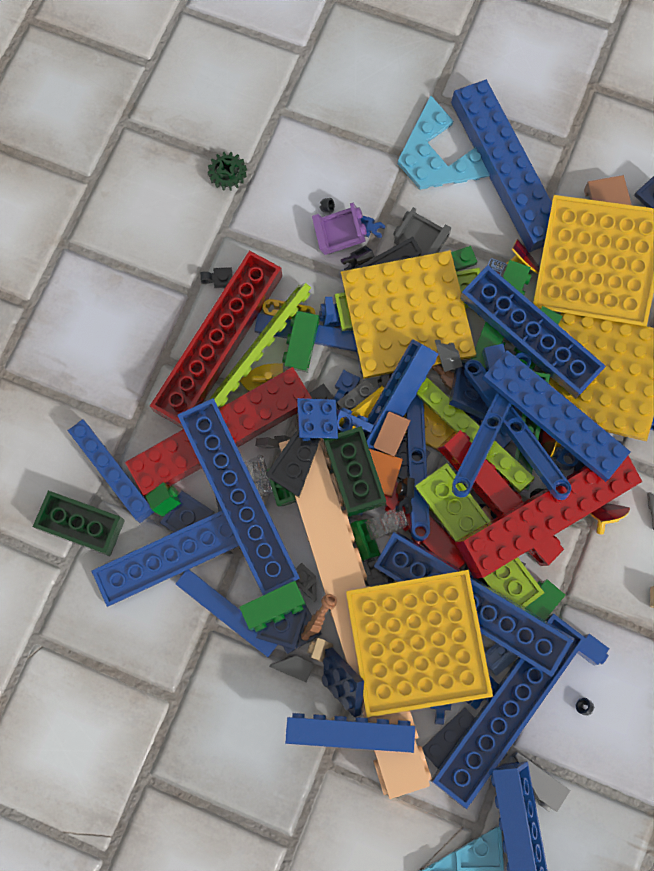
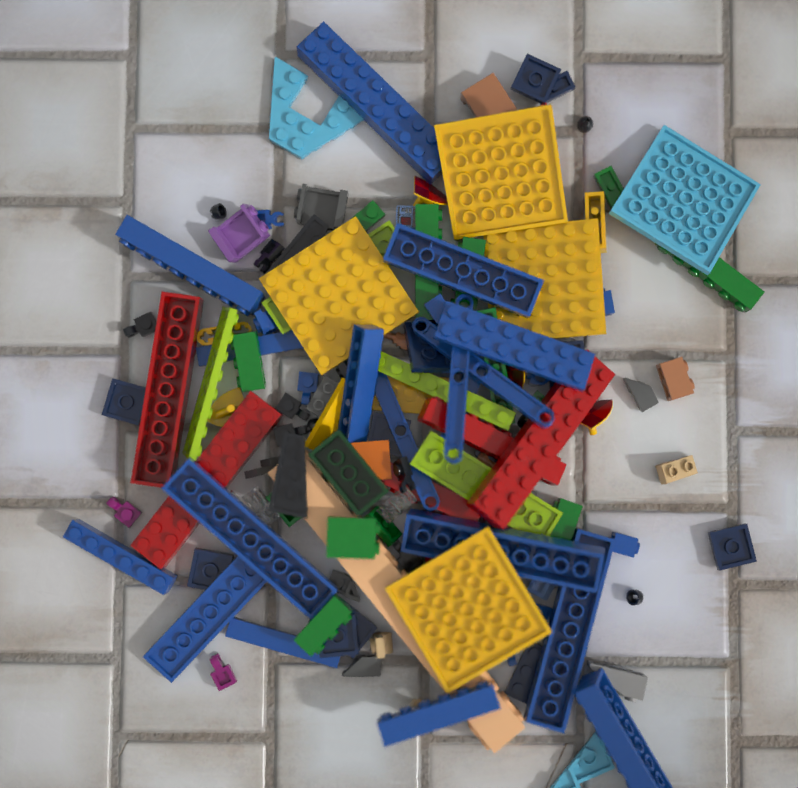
camera: 25 degrees left, 10 degrees up
dark green brick [32,490,125,556] -> none
green brick [145,482,181,517] -> none
dark green gear [208,152,247,191] -> none
blue hinge [297,398,338,441] -> none
nougat piece [301,594,337,640] -> none
dark blue plate [322,647,364,717] -> none
blue plate [336,407,374,432] -> none
nougat panel [374,412,411,457] -> none
dark grey slope [435,340,463,372] -> none
none -> dark blue plate [102,378,146,426]
none -> magenta plate [106,497,143,528]
none -> blue brick [115,215,266,317]
none -> magenta plate [209,653,237,691]
none -> green panel [326,516,380,559]

